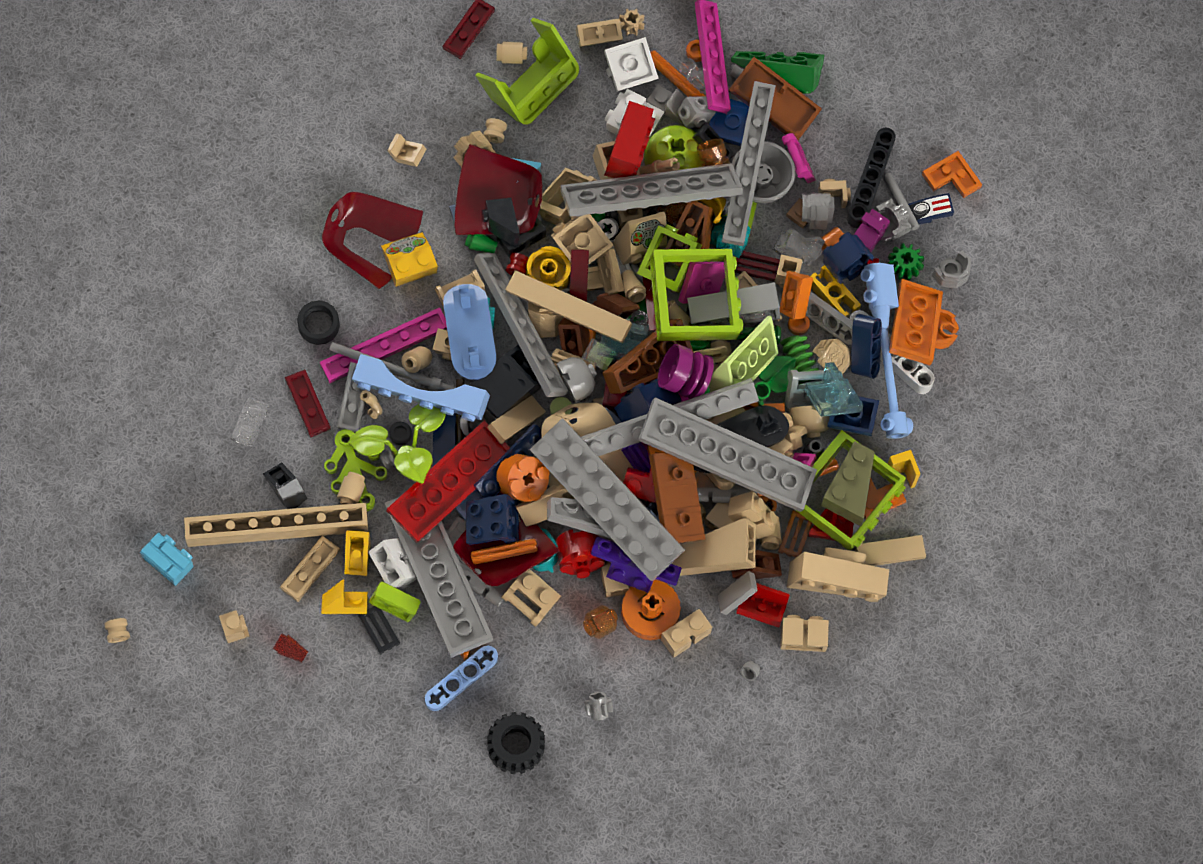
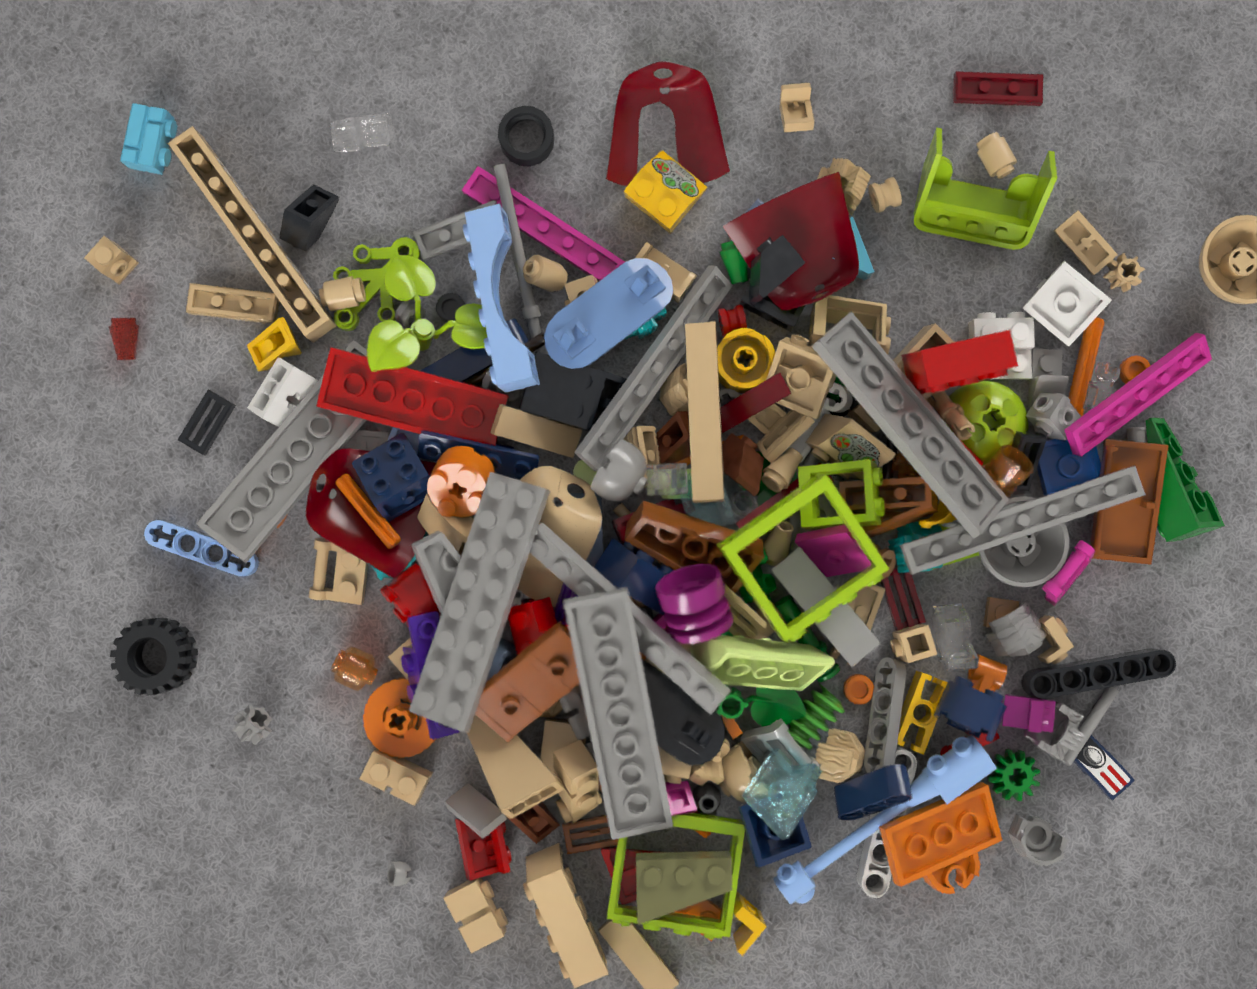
camera: 65 degrees right, 15 degrees up
tan wheel [104,618,130,643] -> none
dark red tile [285,369,331,438] -> none
yellow slope [321,579,368,614] -> none
tan arm [360,390,382,419] -> none
lime slope [369,581,421,622] -> none
orange slope [780,271,813,320] -> none
tan beam [824,548,866,564] -> none
orange plate [922,151,982,198] -> none

